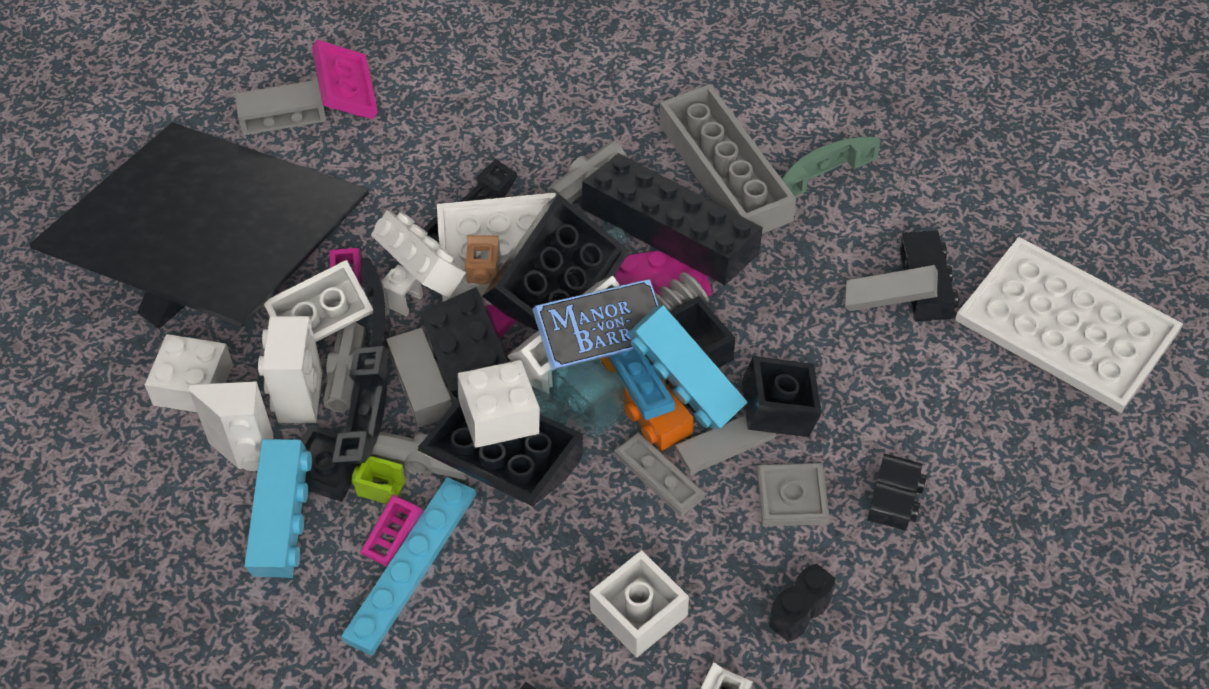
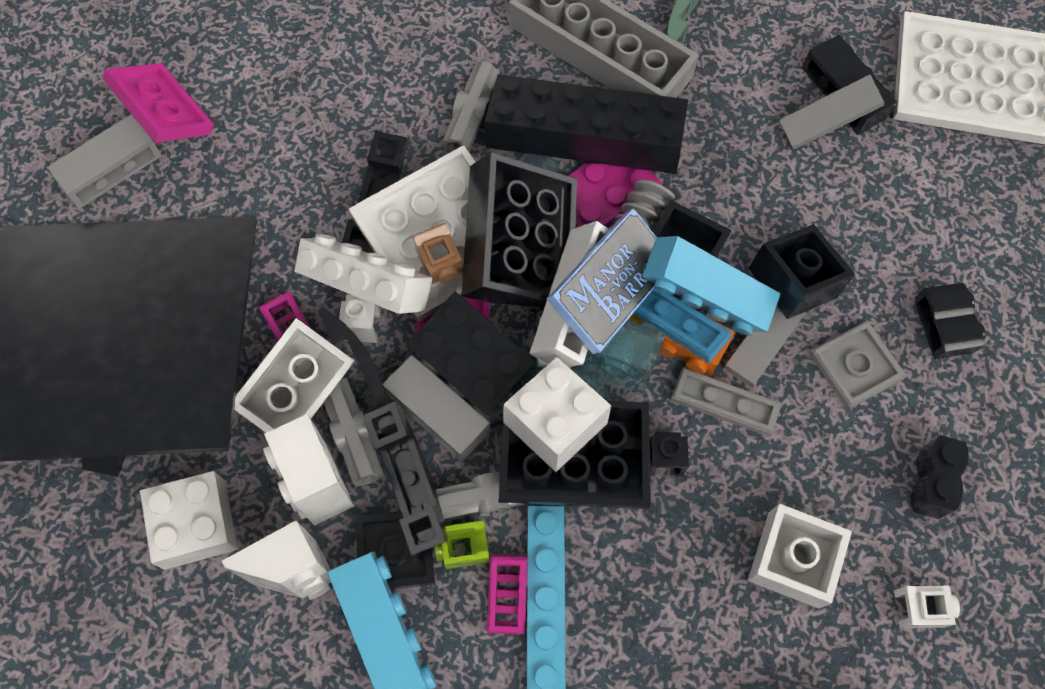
camera: 30 degrees left, 15 degrees up
none -> black window [649,432,689,476]

